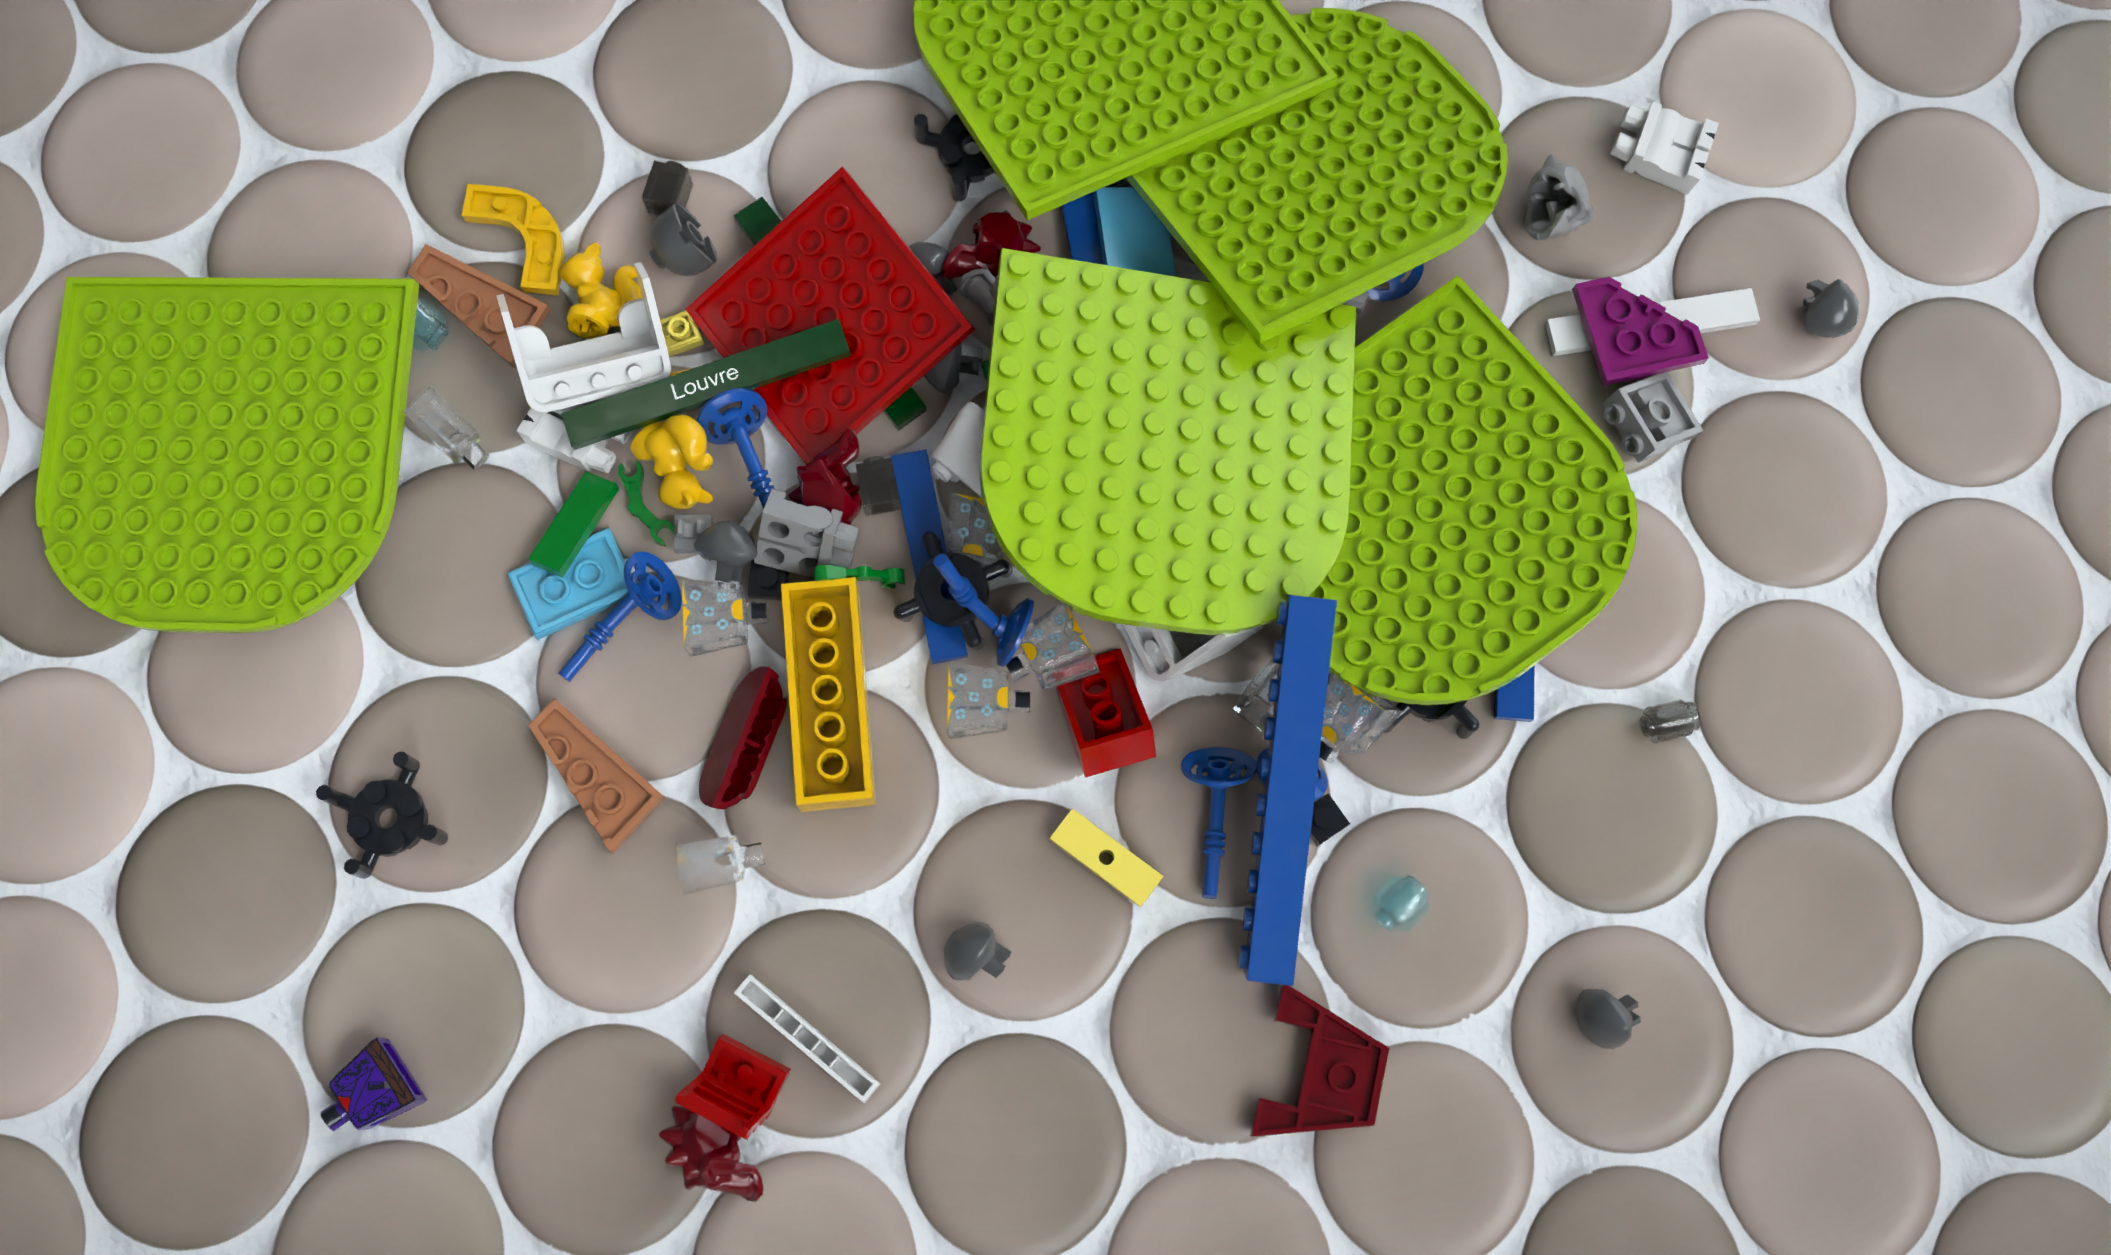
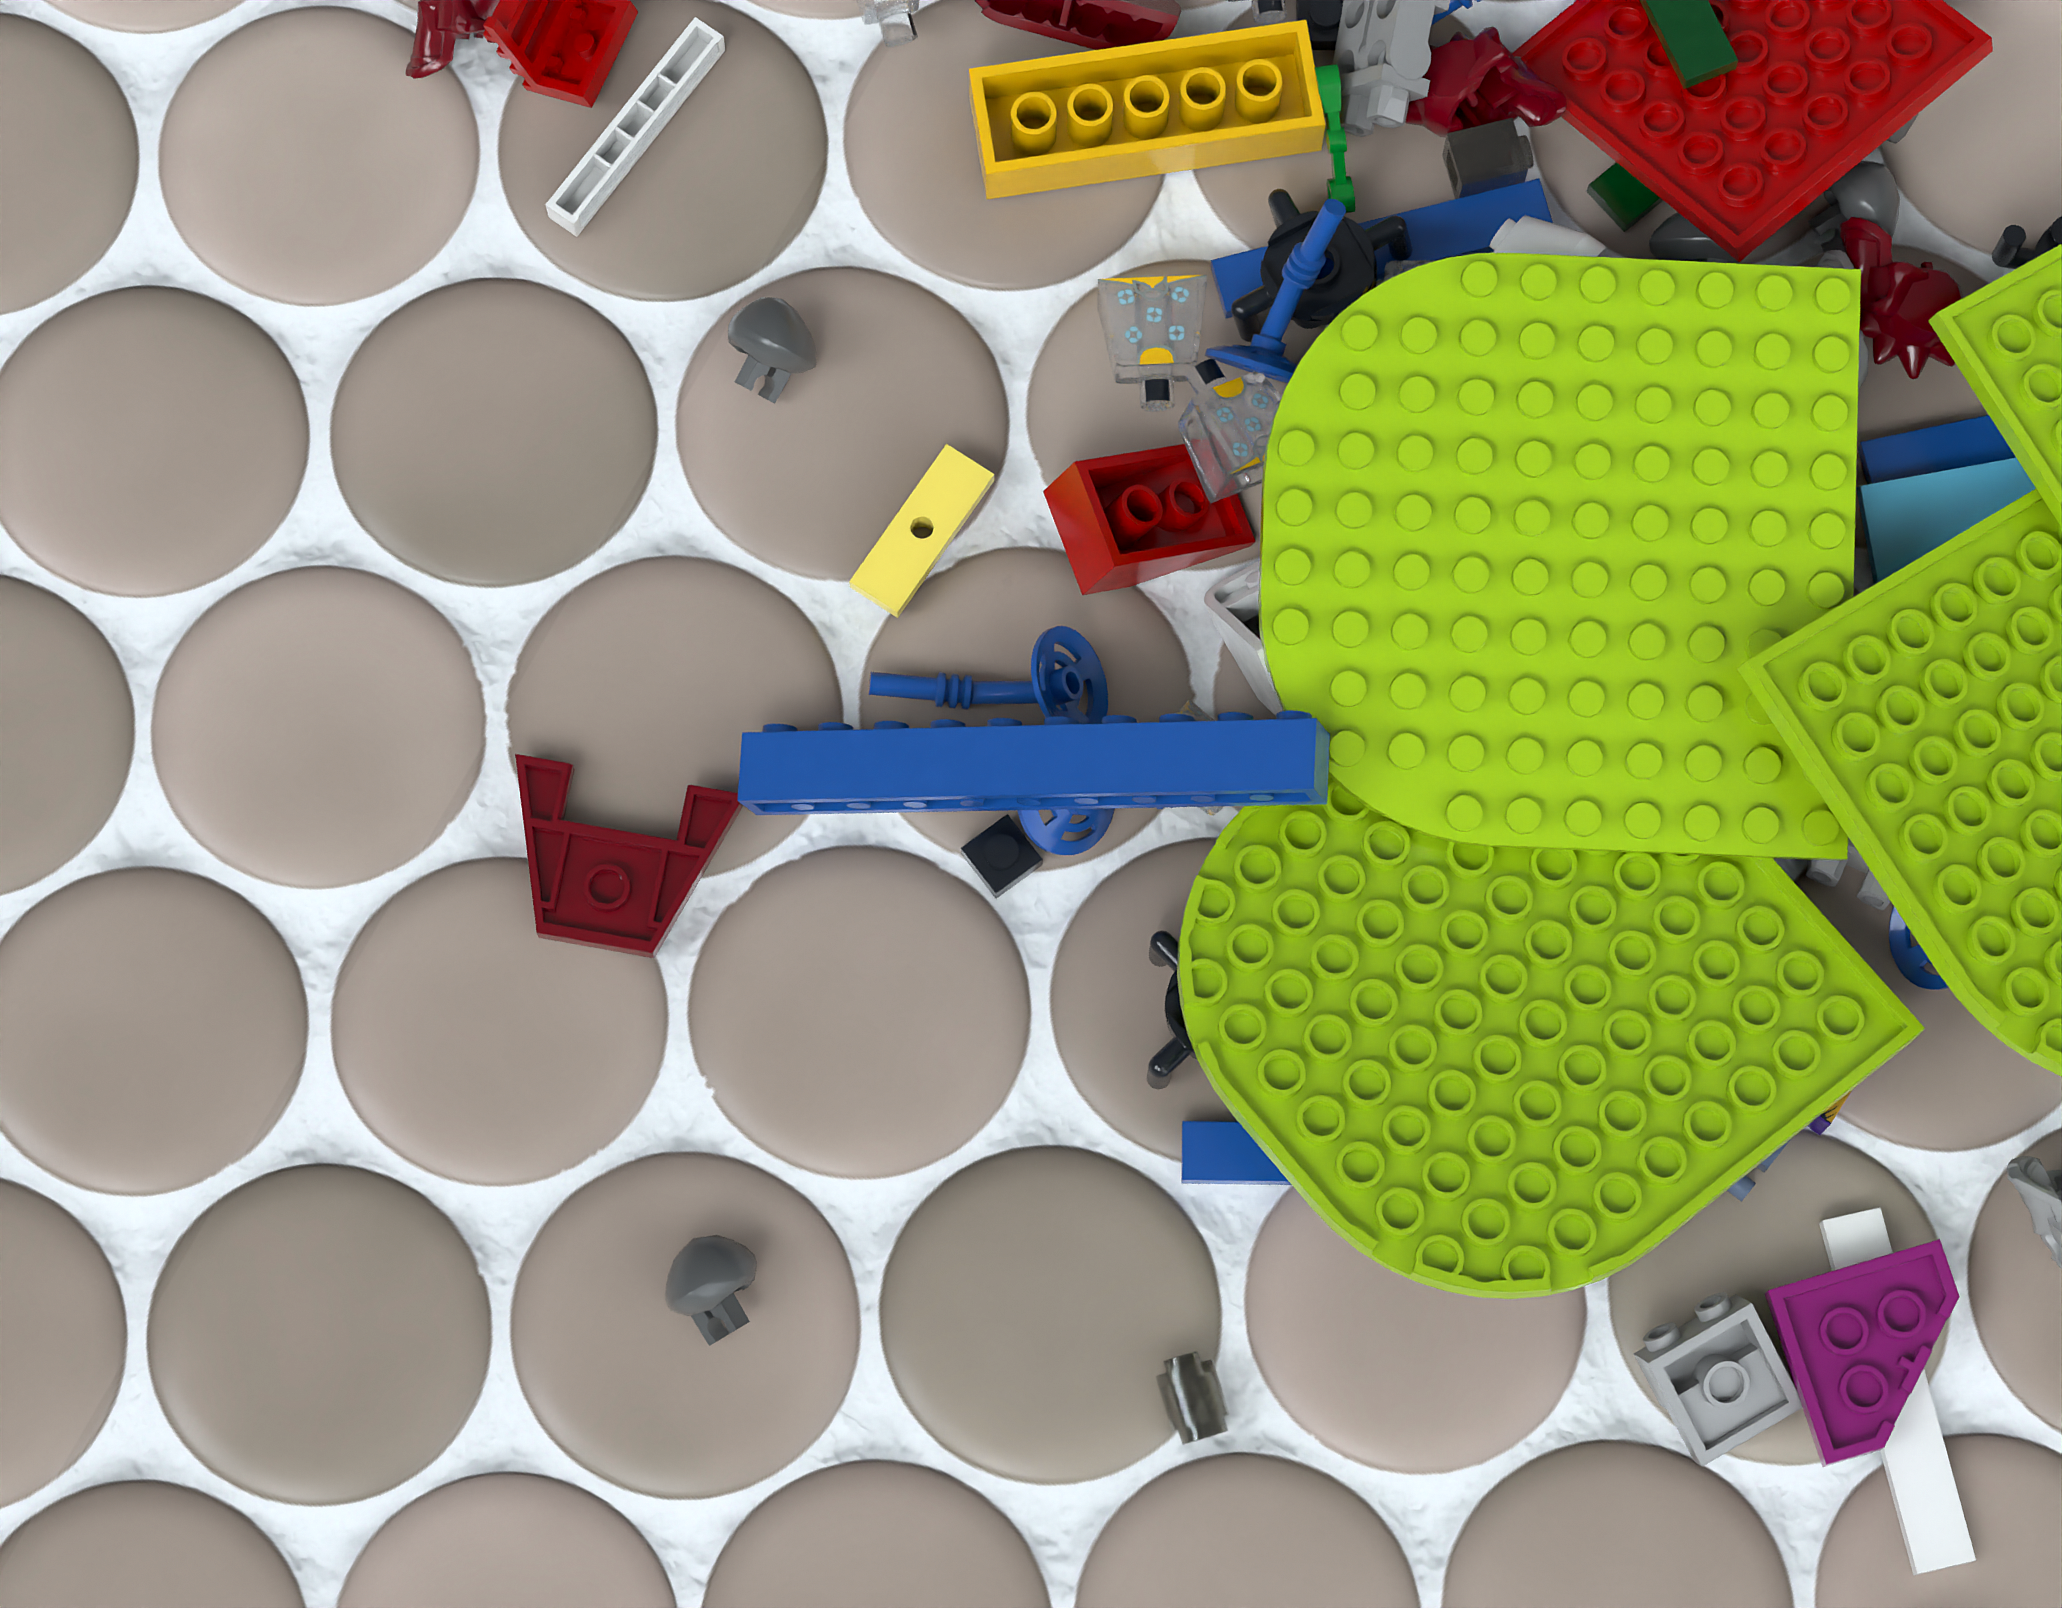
camera: 90 degrees right, 0 degrees up
clear torso [1319,672,1402,763] -> none
clear light blue head [1373,875,1430,932] -> none

